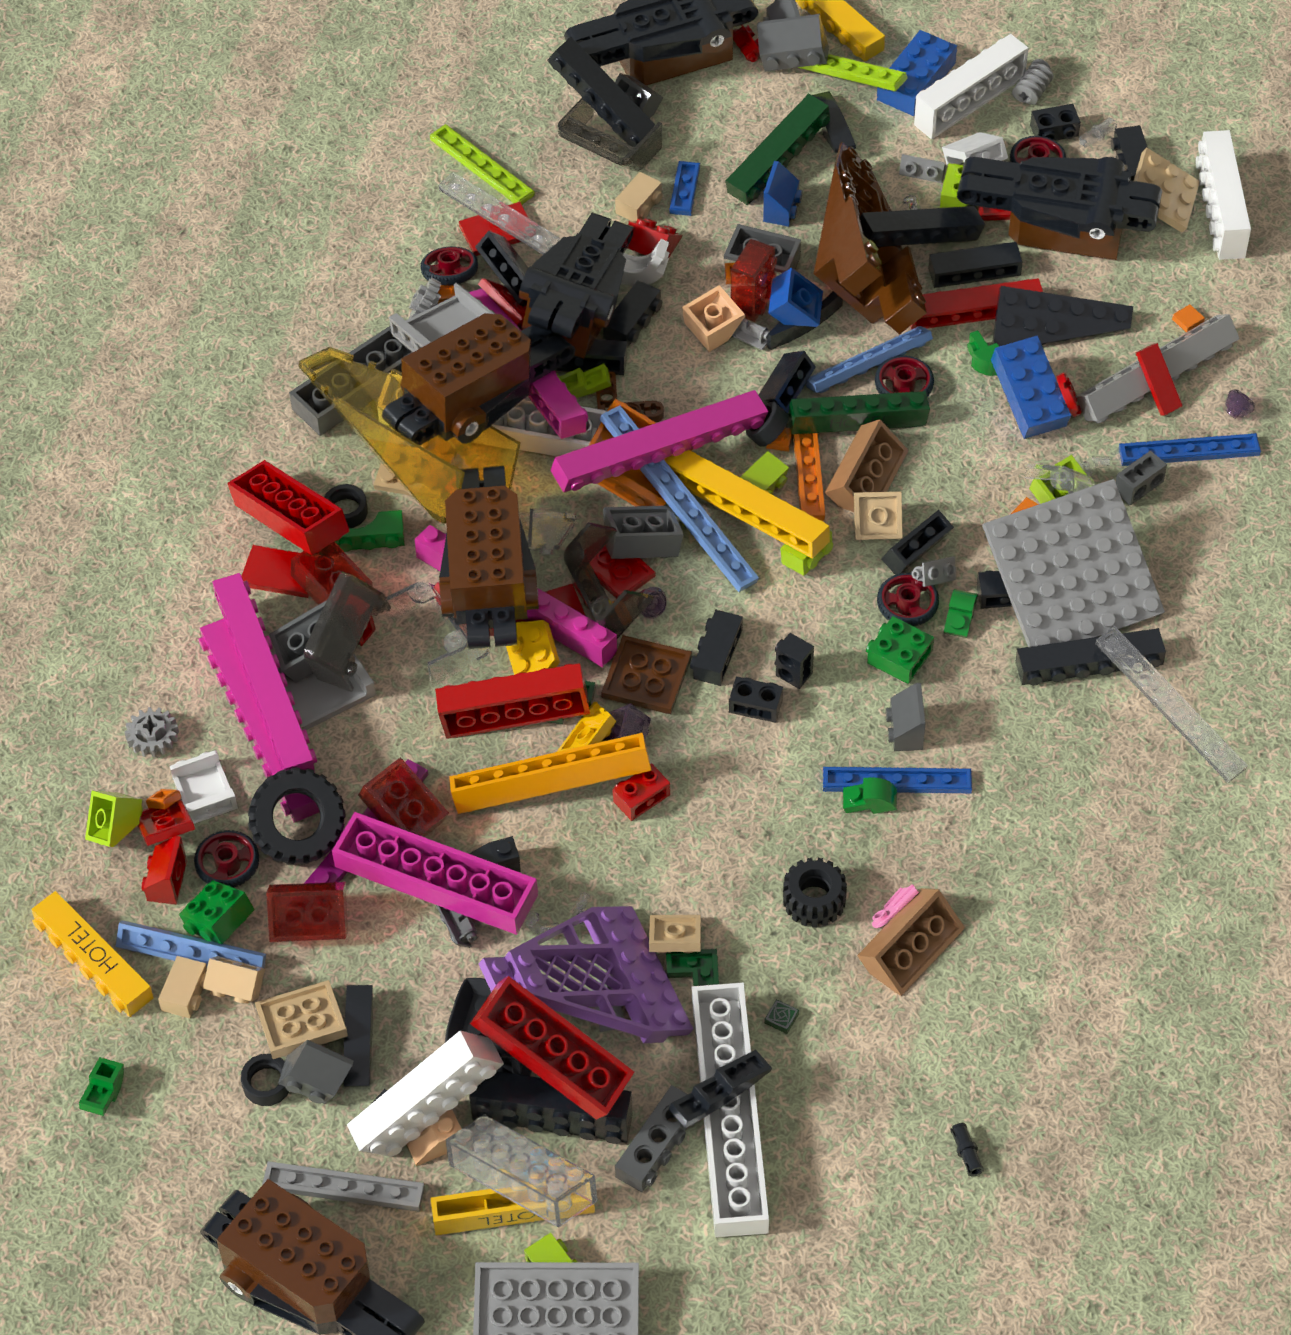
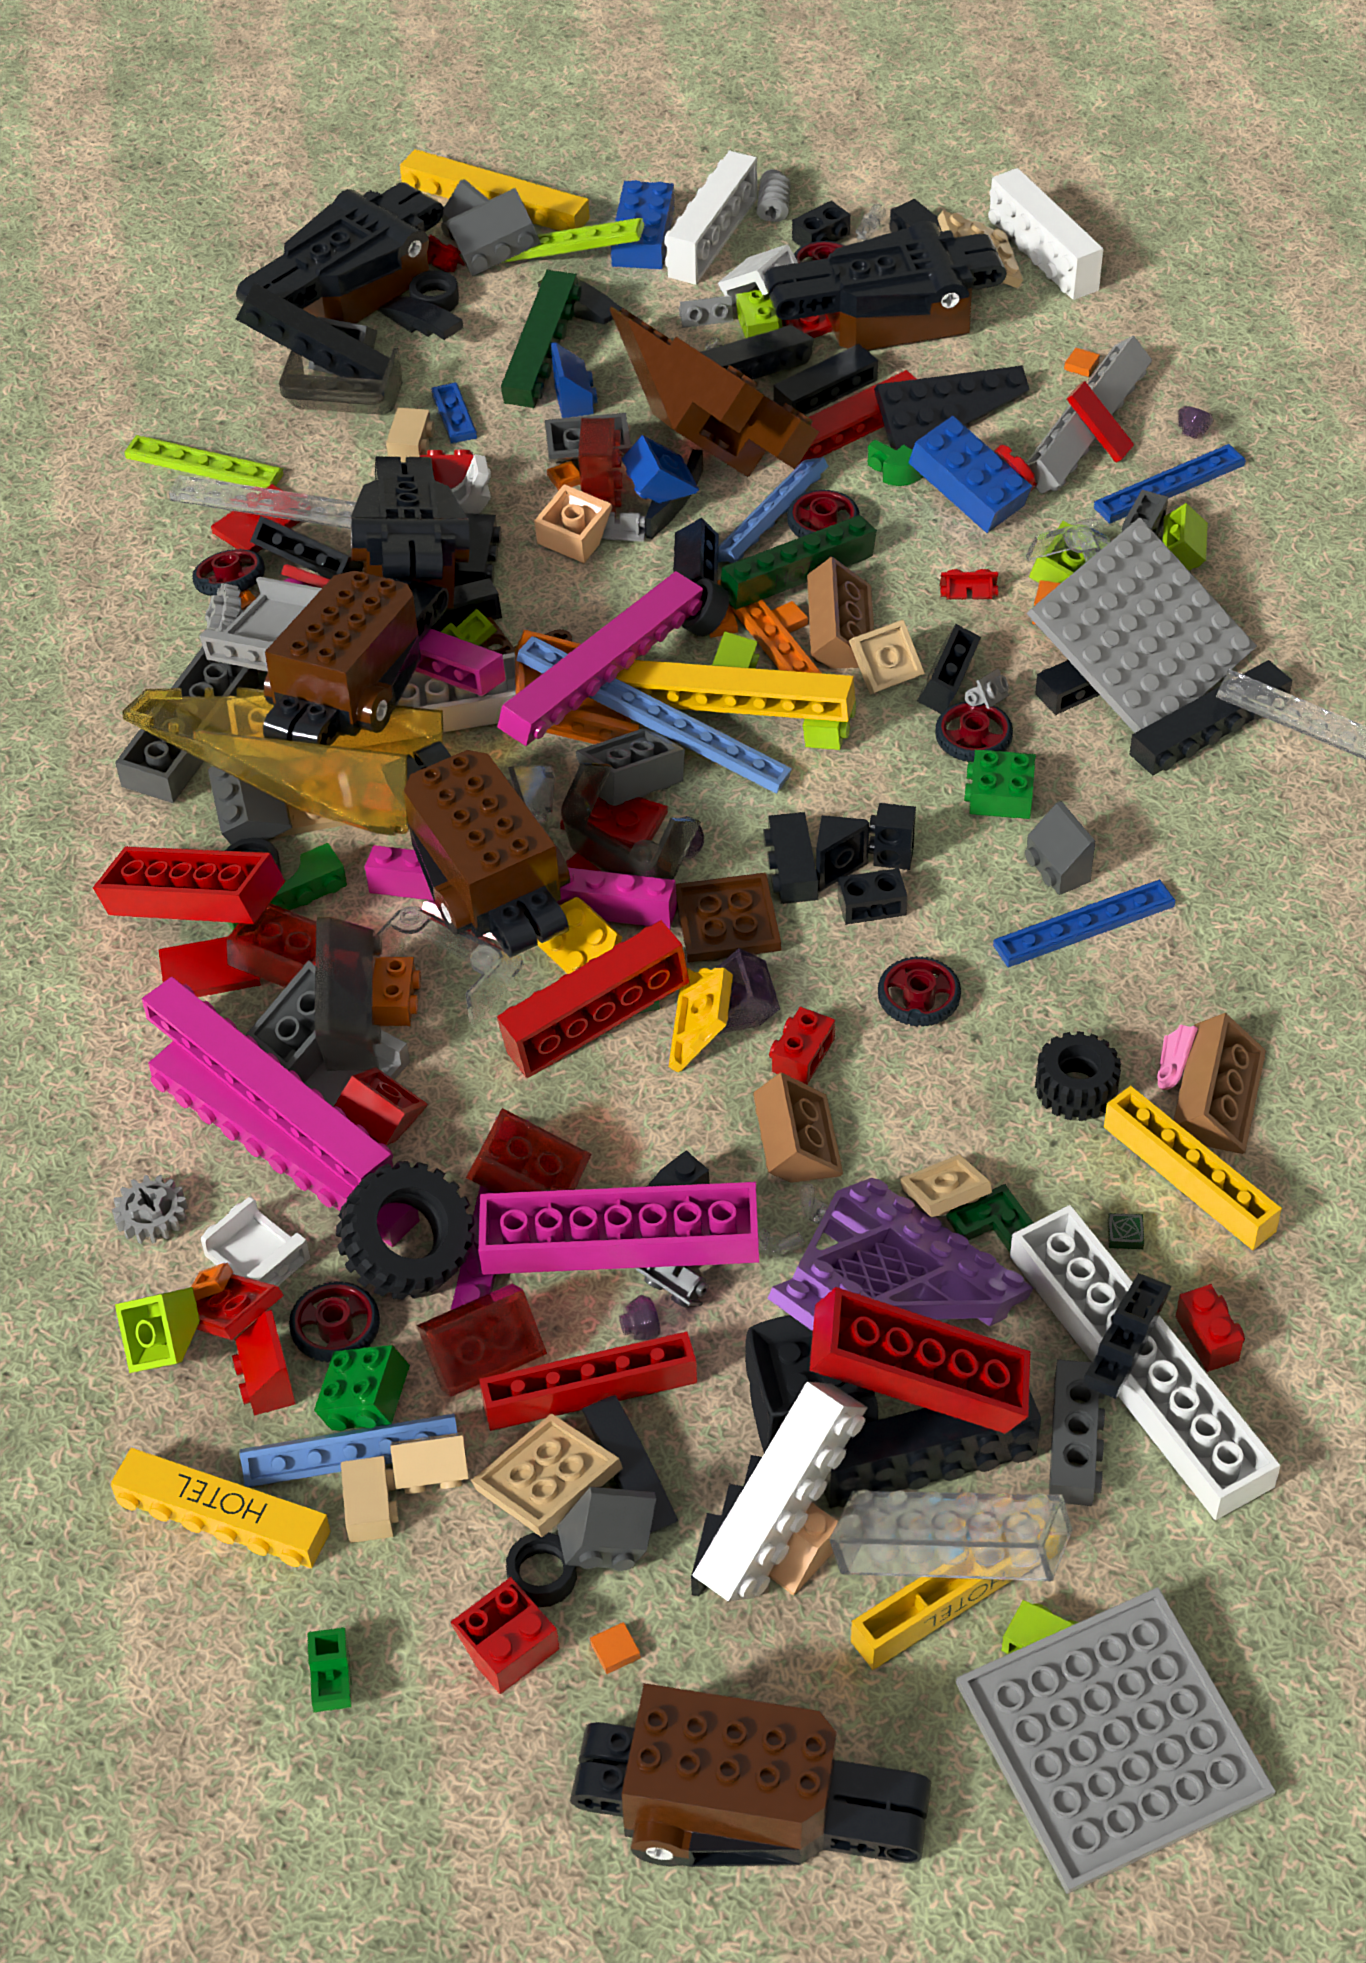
camera: 25 degrees left, 5 degrees down
light grey plate [262,1161,425,1212] -> none
light orange brick [449,733,651,814] -> none
green brick [843,777,897,814] -> none
green brick [943,589,978,638] -> none
none -> dark grey slope [208,756,292,844]
none -> red slope [333,1067,428,1146]
none -> orange brick [369,957,421,1026]
none -> black slope [377,296,464,340]
none -> black tyre [409,270,459,312]
none -> red slope [451,1577,560,1694]
none -> red brick [479,1331,697,1431]
none -> orange tile [590,1622,641,1674]
none -> clear purple cone [619,1295,661,1341]
none -> medium nougat slope [753,1072,843,1183]
none -> orange tile [771,601,808,633]
none -> black slope [816,815,869,892]
none -> dark red wheel [878,956,961,1027]
none -> red hinge [940,569,999,600]
none -> yellow brick [1104,1085,1282,1251]
none -> lime brick [1163,503,1208,571]
none -> red brick [1175,1284,1245,1372]

